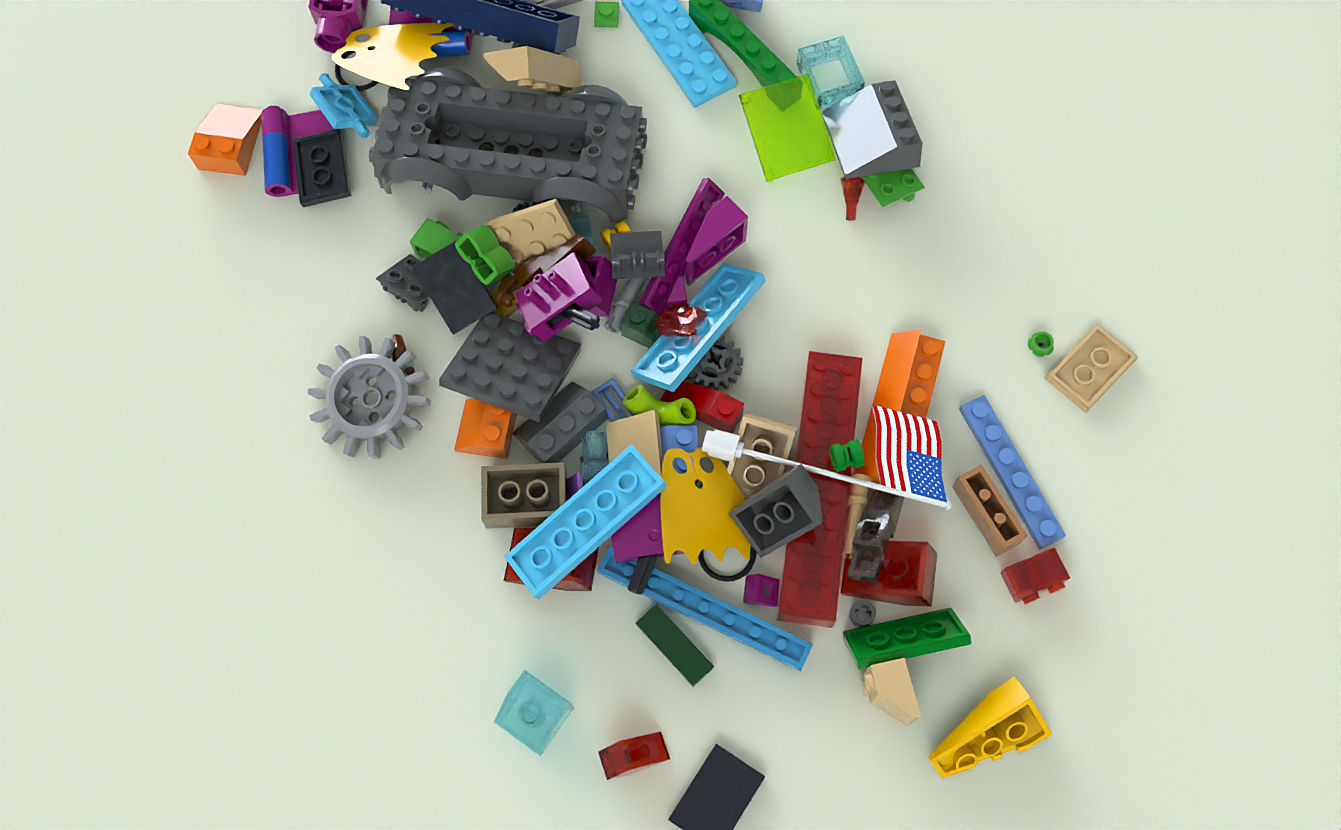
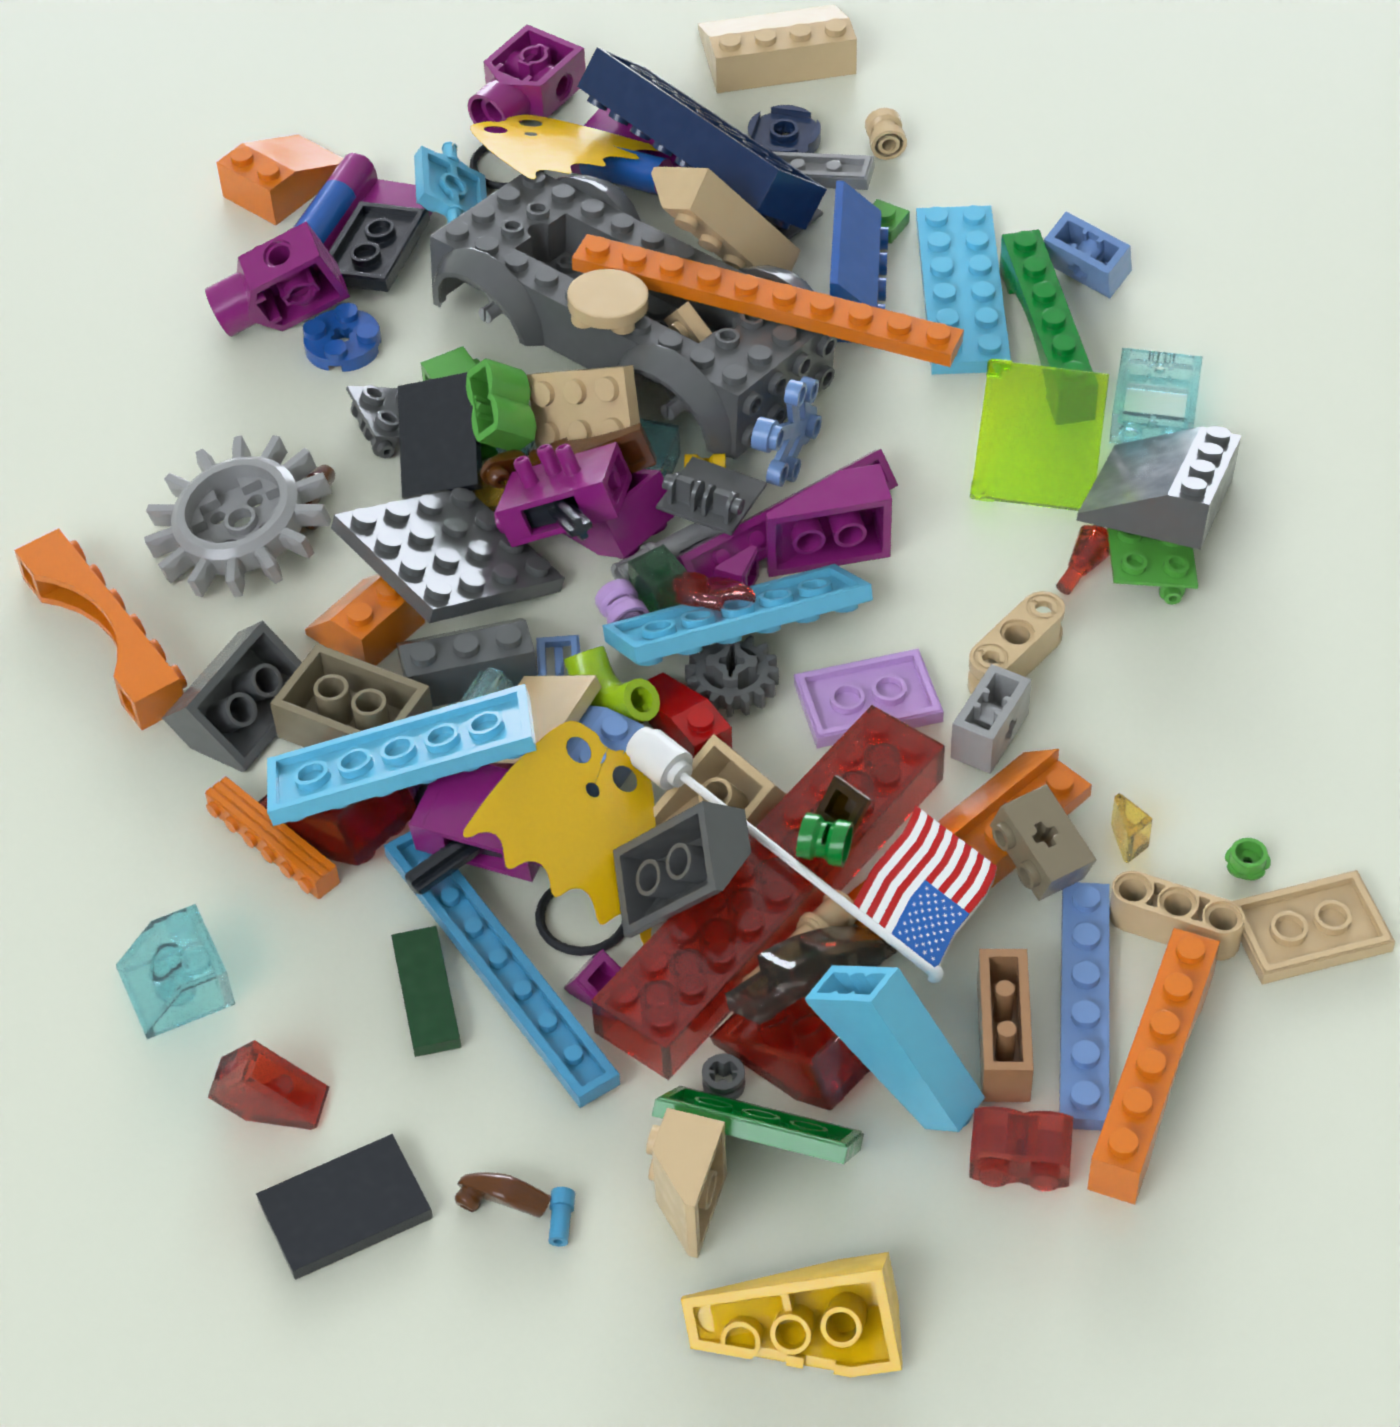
camera: 30 degrees right, 20 degrees down
none -> orange arch [14,528,187,730]
none -> dark grey slope [162,620,302,772]
none -> magenta brick [205,221,350,337]
none -> orange piece [205,776,340,900]
none -> blue plate [303,302,381,372]
none -> reddish brown arm [455,1172,551,1218]
none -> dark azure piece [548,1187,576,1247]
none -> tan tile [567,269,648,335]
none -> orange plate [572,234,964,367]
none -> lavender wheel [595,579,650,624]
none -> tan plate [664,301,712,343]
none -> medium blue plant [751,376,822,487]
none -> lavender tile [794,648,944,748]
none -> medium azure slope [805,965,985,1132]
none -> dark brown slope [815,775,872,836]
none -> blue slope [830,181,889,343]
none -> light grey brick [950,664,1032,774]
none -> tan piece [967,591,1065,694]
none -> dark tan brick [990,784,1097,901]
none -> orange arch [1087,928,1220,1205]
none -> tan beam [1109,871,1245,961]
none -> clear yellow slope [1111,793,1153,863]

